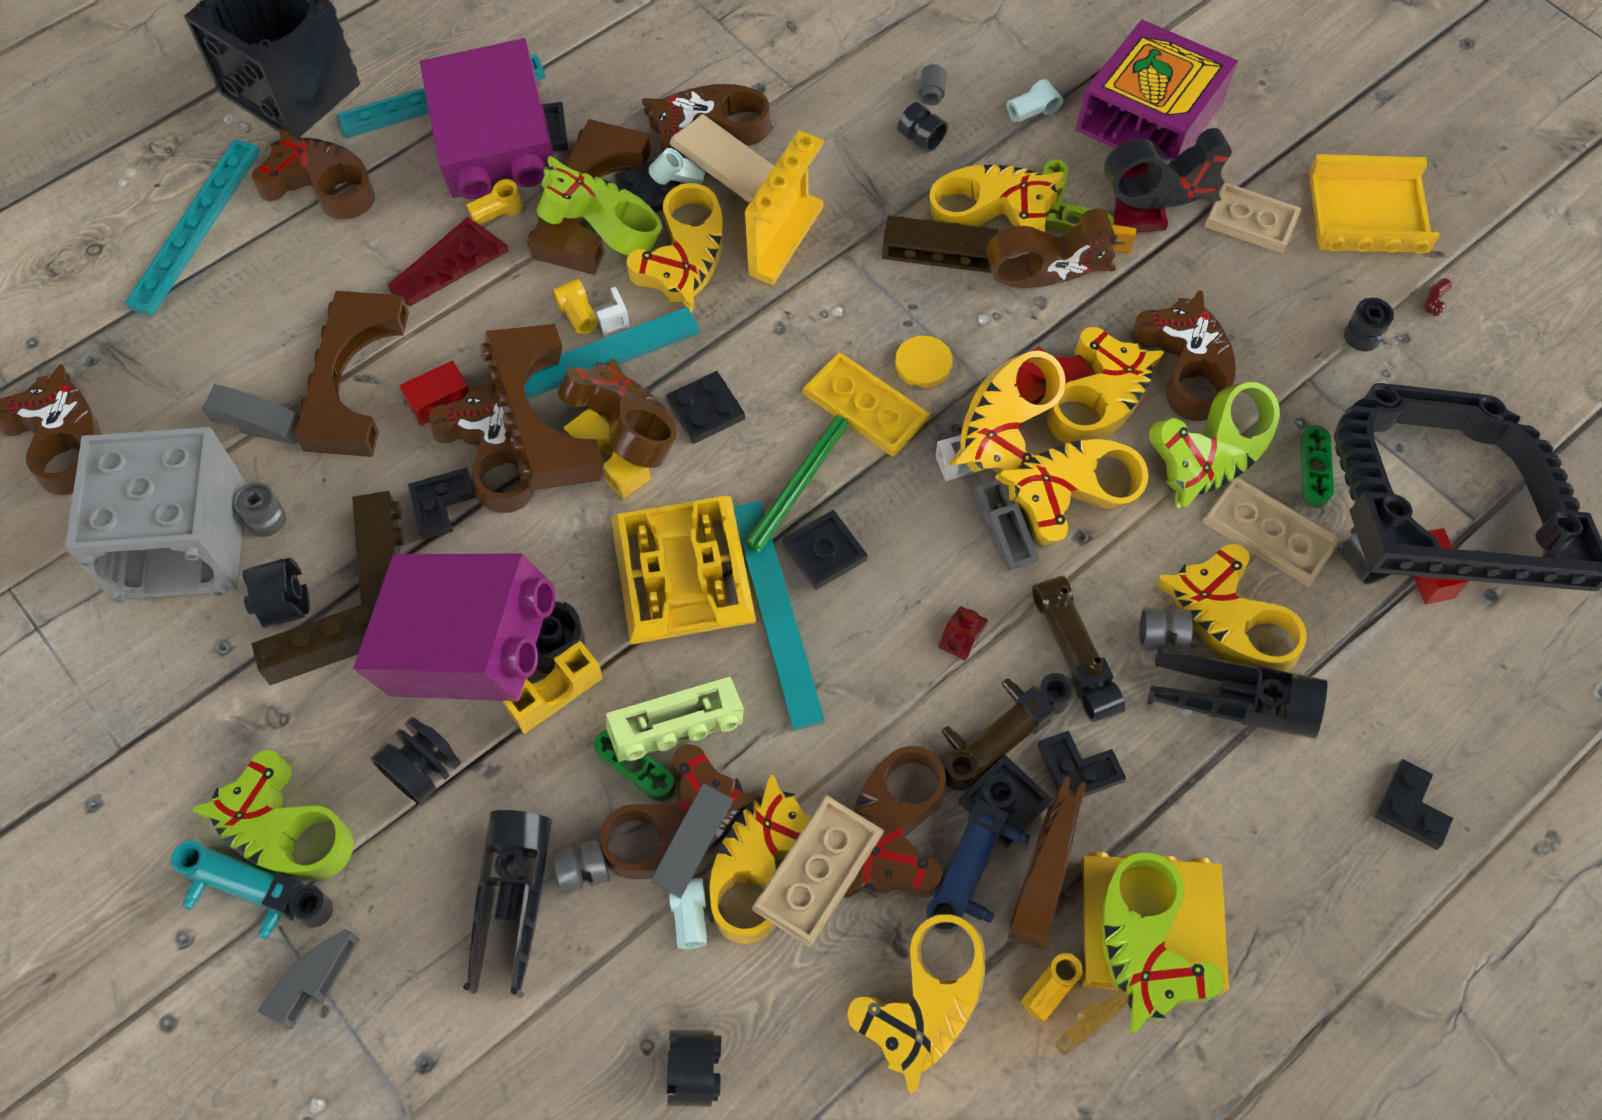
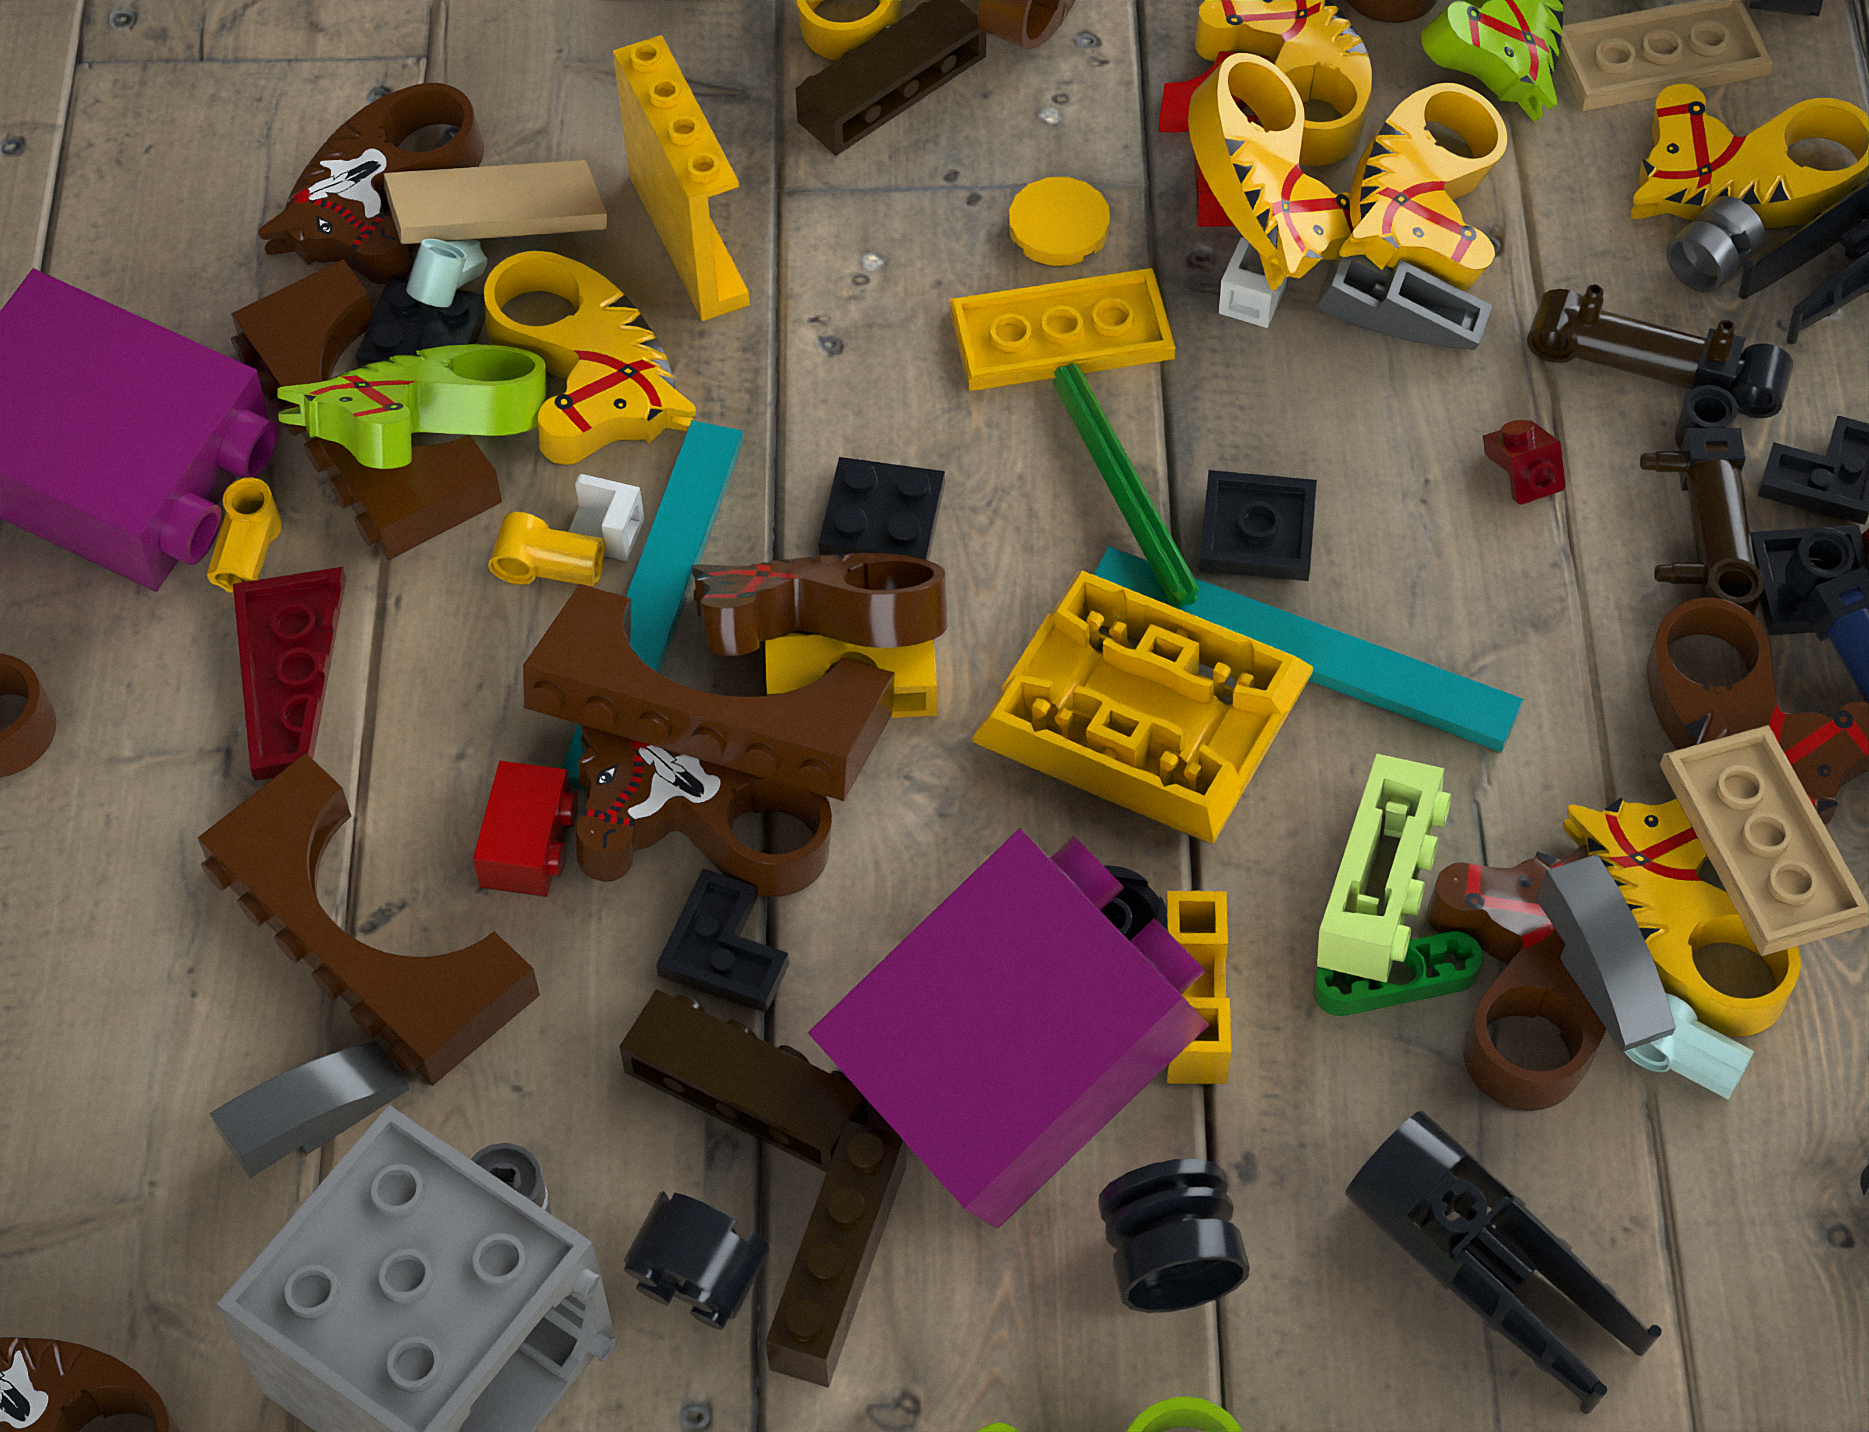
camera: 50 degrees left, 5 degrees down
flat silver wheel [552,838,610,895] -> none

